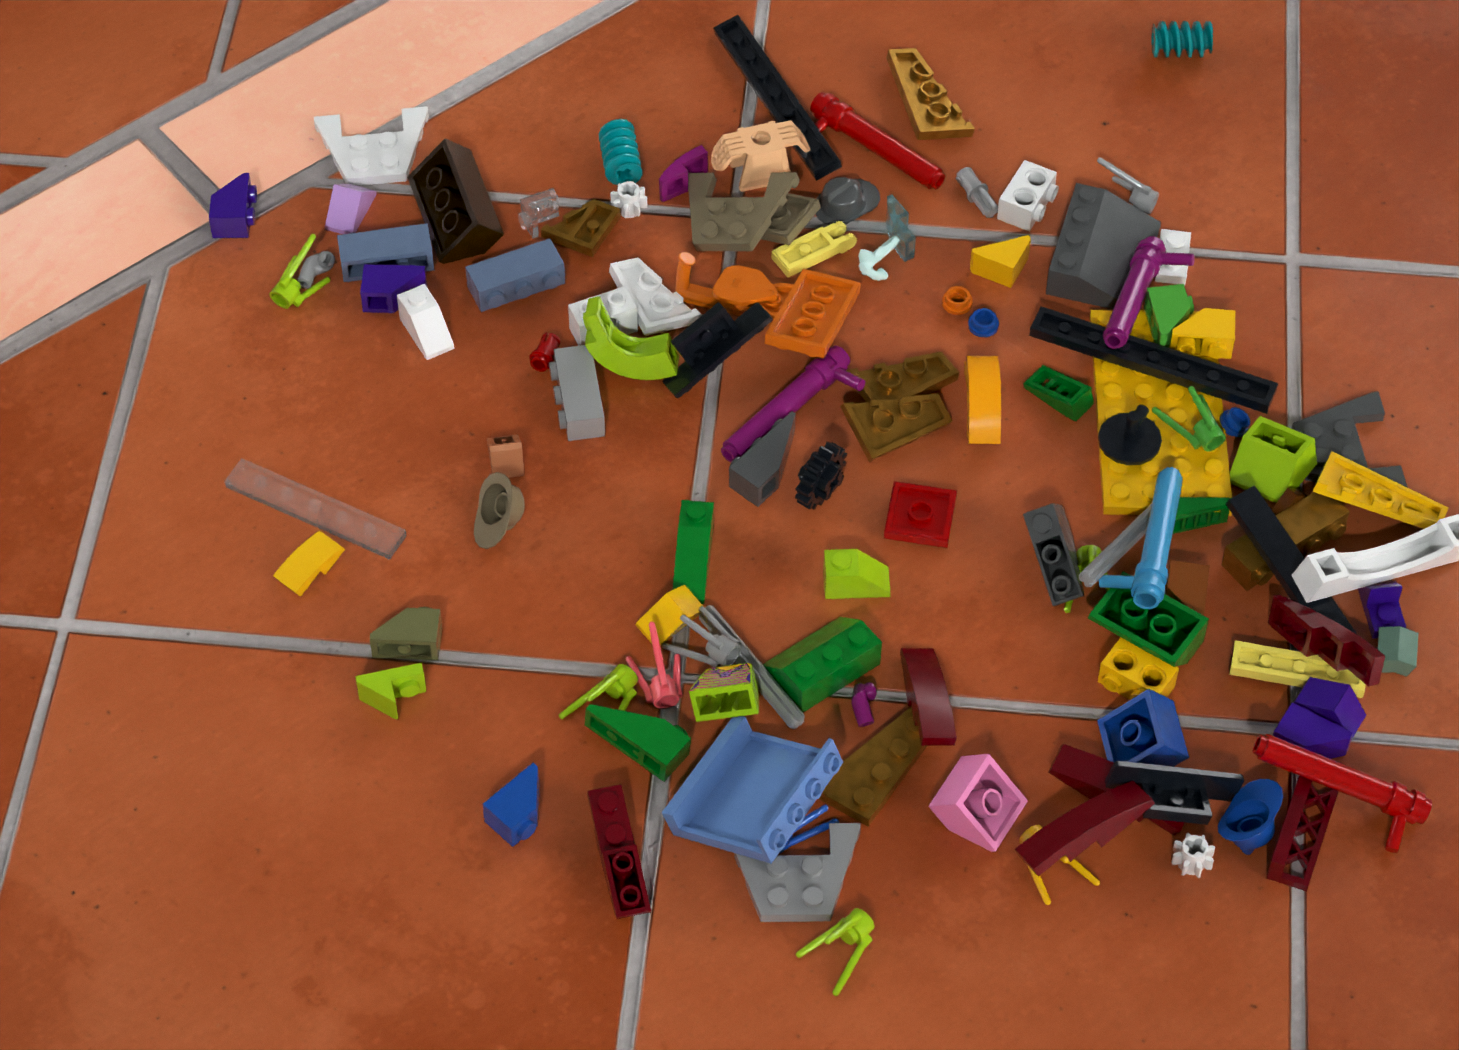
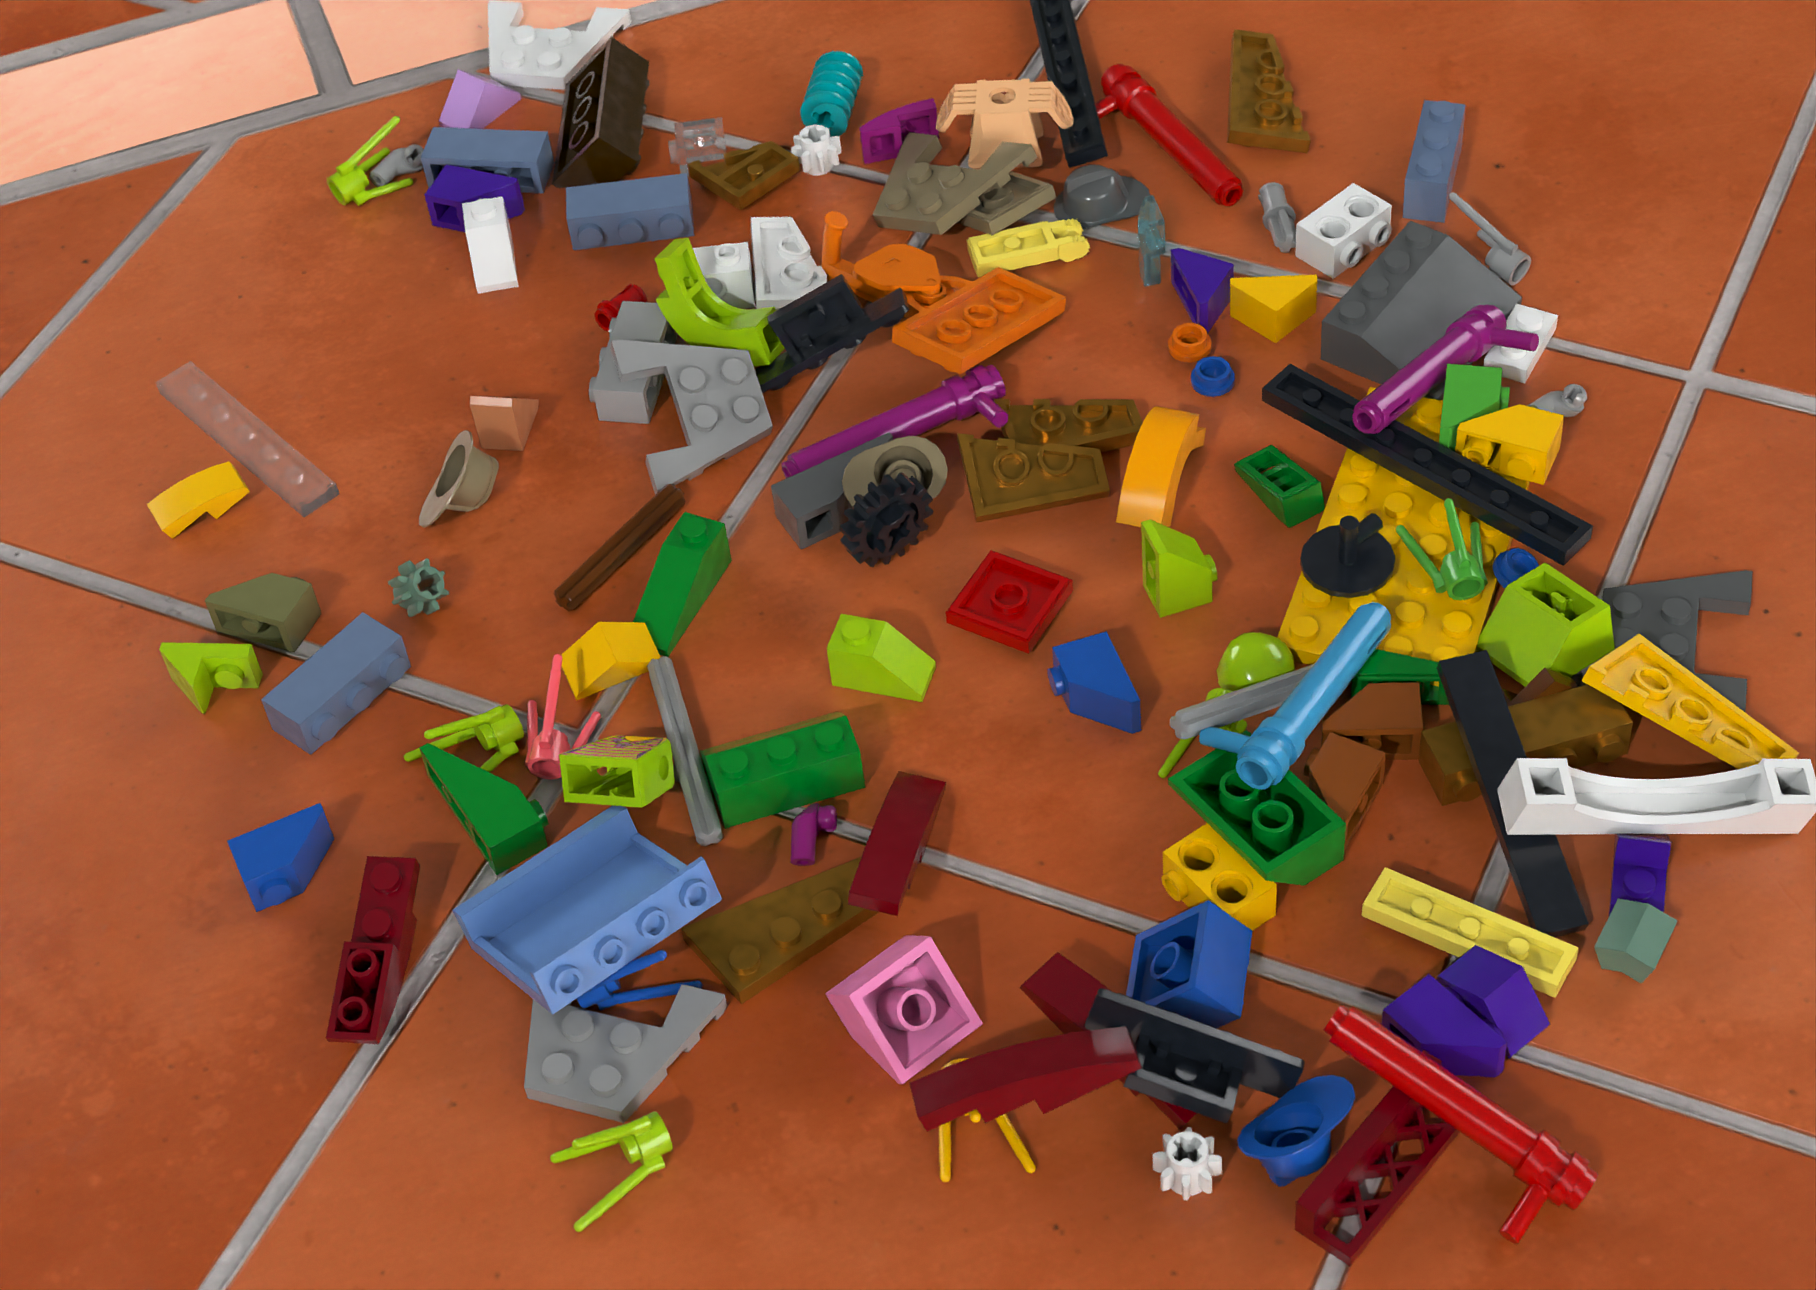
camera: 25 degrees right, 5 degrees down
dark purple slope [209,173,257,238] -> none
light grey plant [662,606,741,667] -> none
light aqua piece [858,235,899,281] -> none
dark grey slope [1023,503,1084,606] -> none
teal piece [1151,21,1213,58] -> none
dark red slope [1268,595,1385,686] -> none
none -> sand blue brick [261,612,411,755]
none -> sand green gear [388,558,449,617]
none -> reddish brown axle [554,484,685,611]
none -> light grey wing [610,339,773,495]
none -> dark tan piece [842,436,948,507]
none -> blue slope [1047,631,1141,734]
none -> lime slope [1141,520,1218,618]
none -> dark purple slope [1171,248,1234,334]
none -> lime hair [1217,632,1295,691]
none -> dark orange slope [1321,682,1423,760]
none -> sand blue brick [1403,100,1466,223]
none -> light grey arm [1527,384,1587,417]

